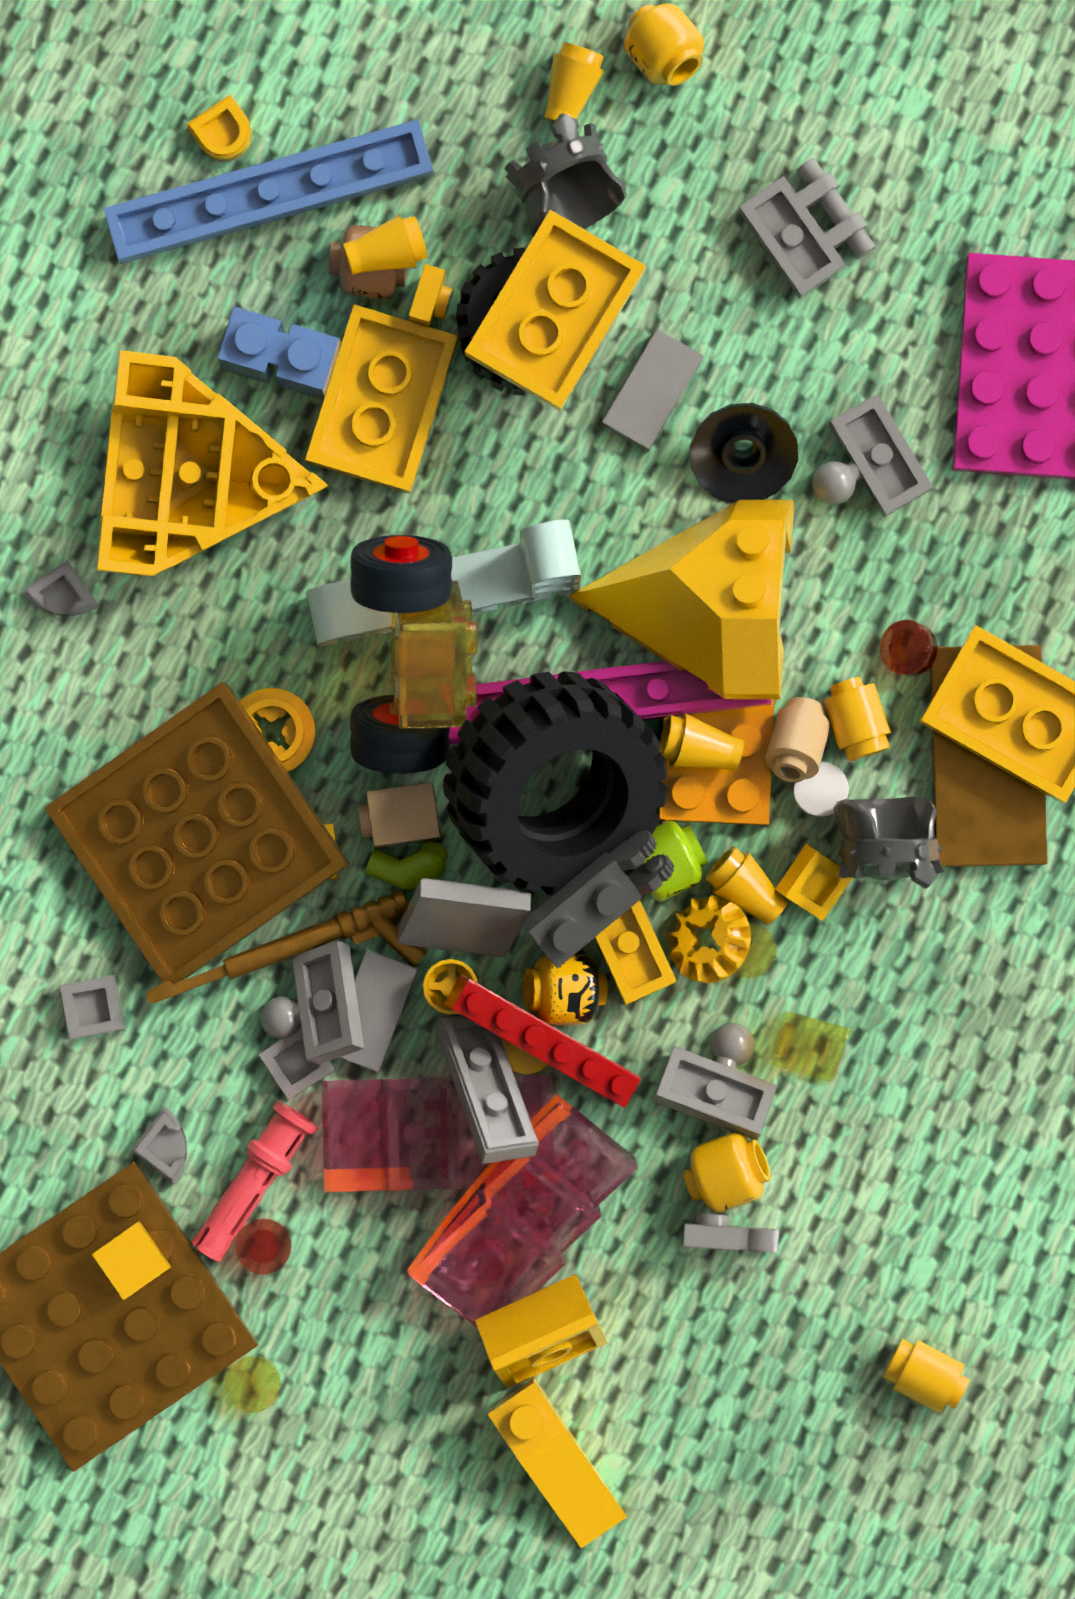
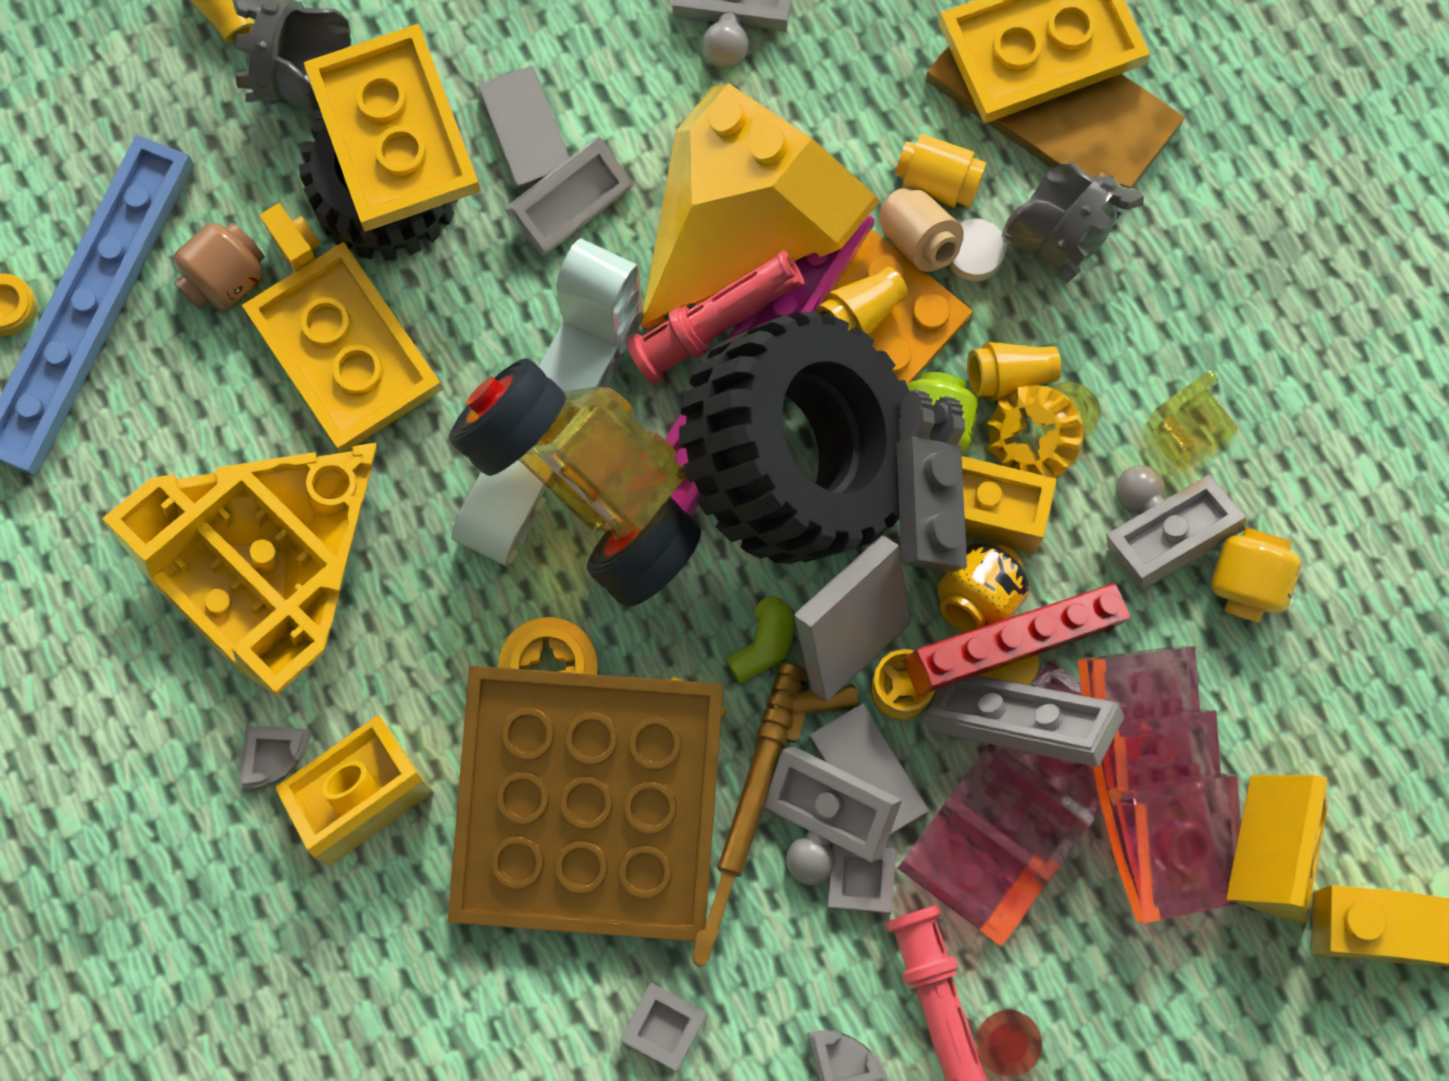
camera: 50 degrees left, 10 degrees down
medium blue piece [217,306,341,400] -> none
yellow cone [342,214,428,276] -> none
tan brick [358,782,441,849] -> none
light grey plate [681,1212,779,1253] -> none
black dish [689,403,798,503] -> none
yellow plate [775,844,852,921] -> none
clear red tile [880,620,938,677] -> none
none -> yellow slope [275,714,434,867]
none -> light grey tile [504,137,635,257]
none -> coral pin [627,250,804,384]

